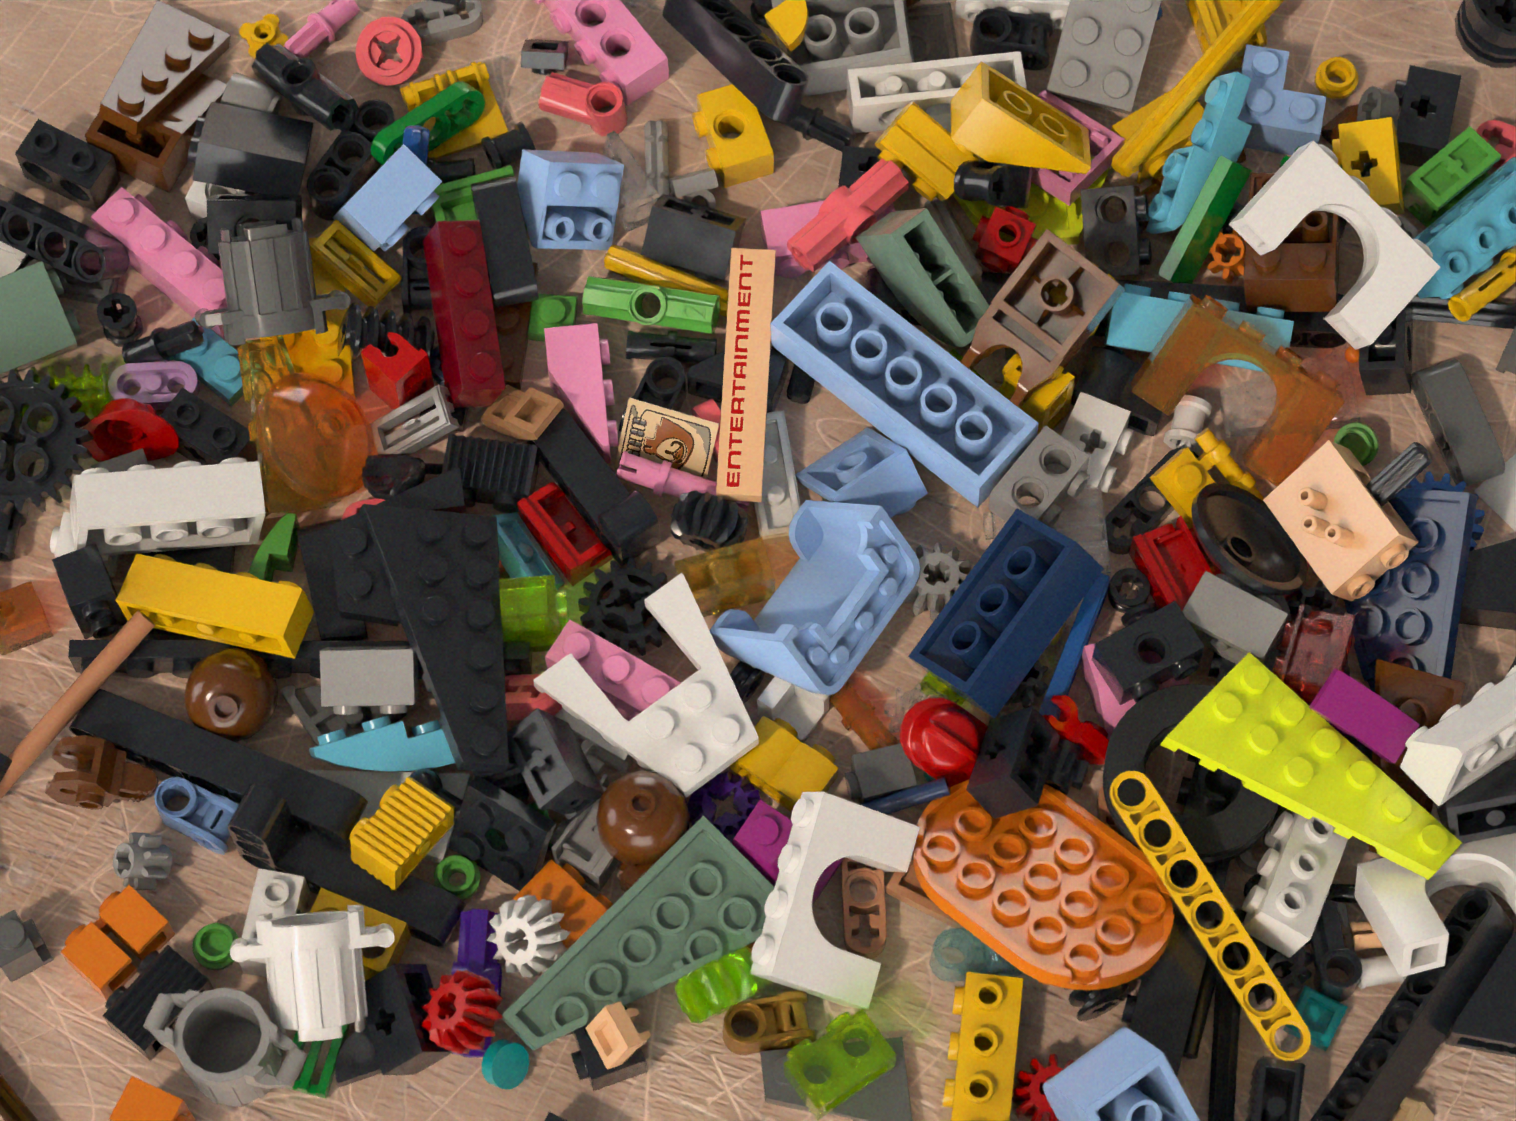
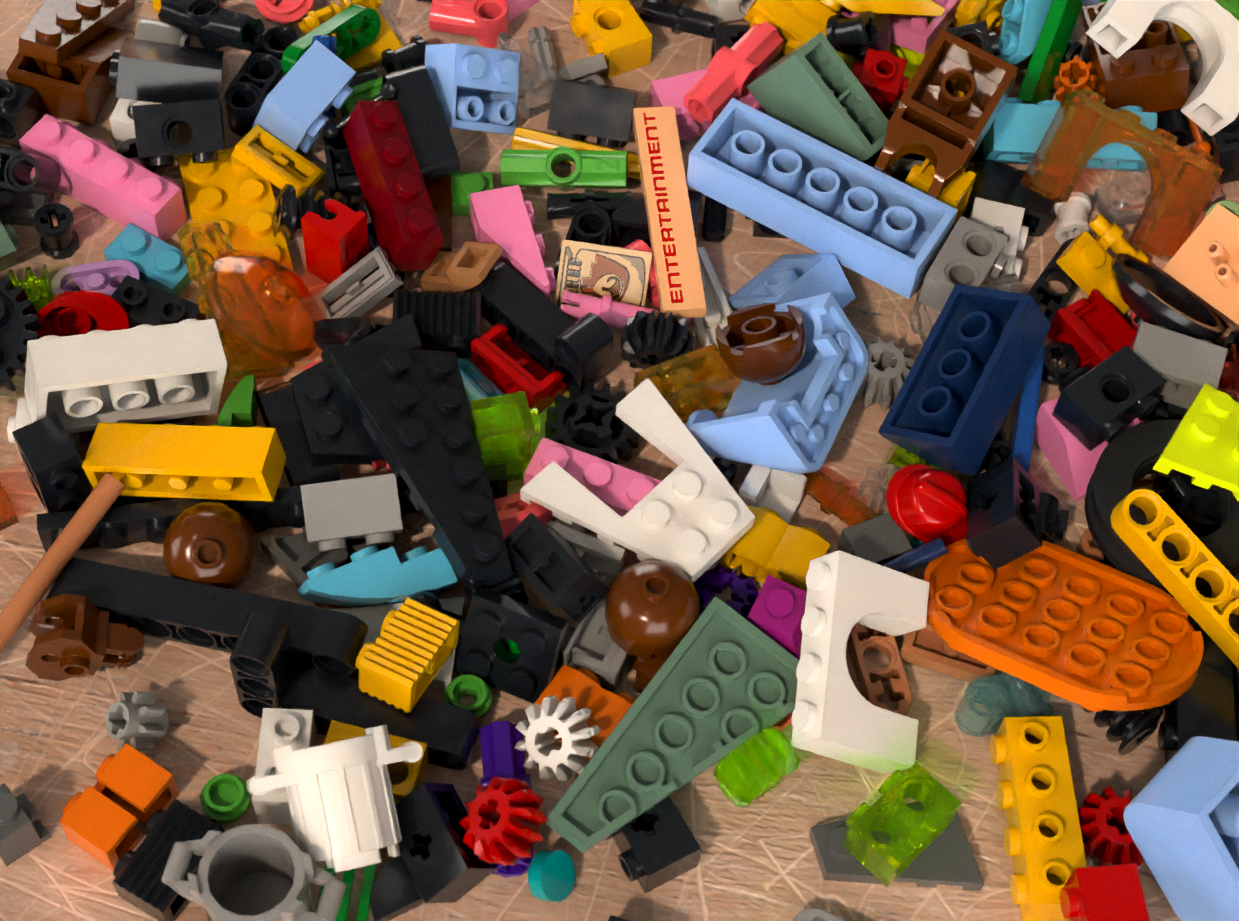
camera: 15 degrees left, 10 degrees down
black axle [122,320,204,364] -> none
medium blue piece [154,777,238,855] -> none
dark grey container [195,218,351,345] -> none
light nougat tile [585,1001,651,1070] -> none
pearl gold piece [722,991,816,1055] -> none
red plate [1042,695,1109,765] -> none
none -> black hinge [323,82,399,139]
none -> reddish brown cylinder [715,303,806,386]

